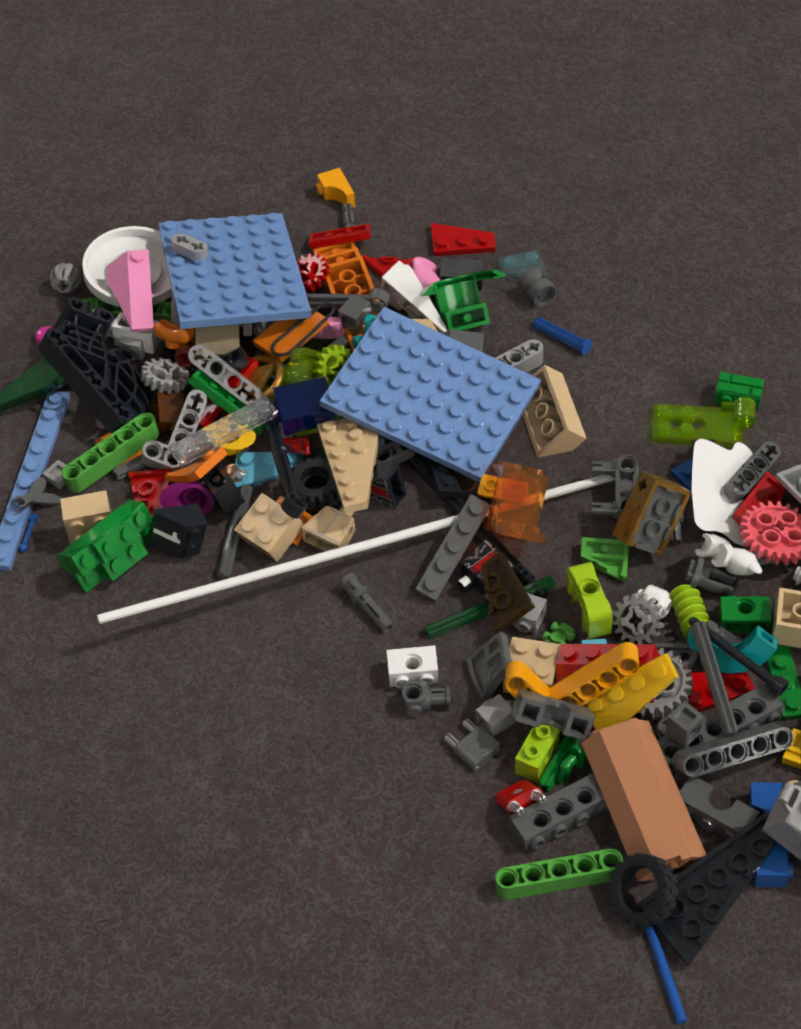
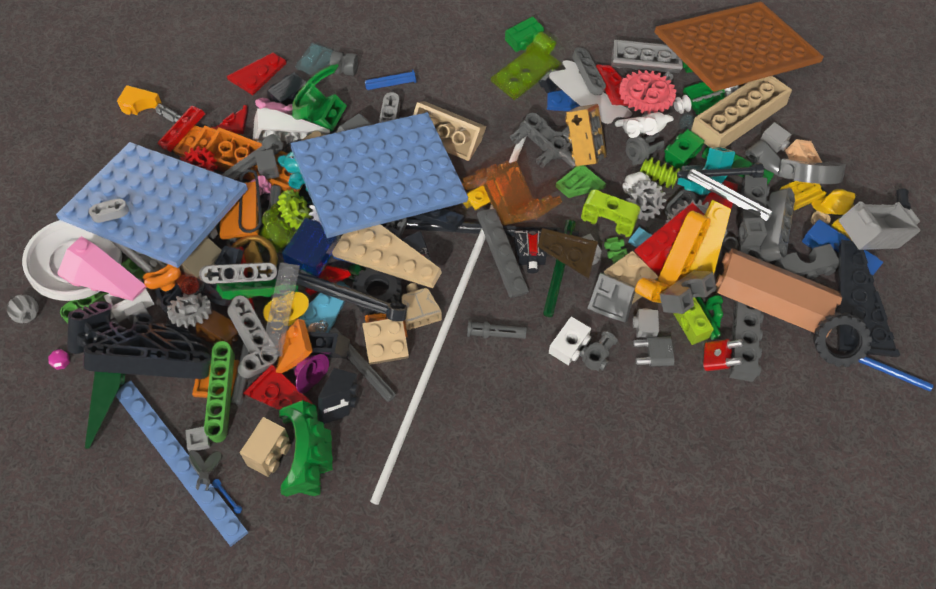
camera: 55 degrees left, 10 degrees up
bright green beam [496,849,623,900] -> none

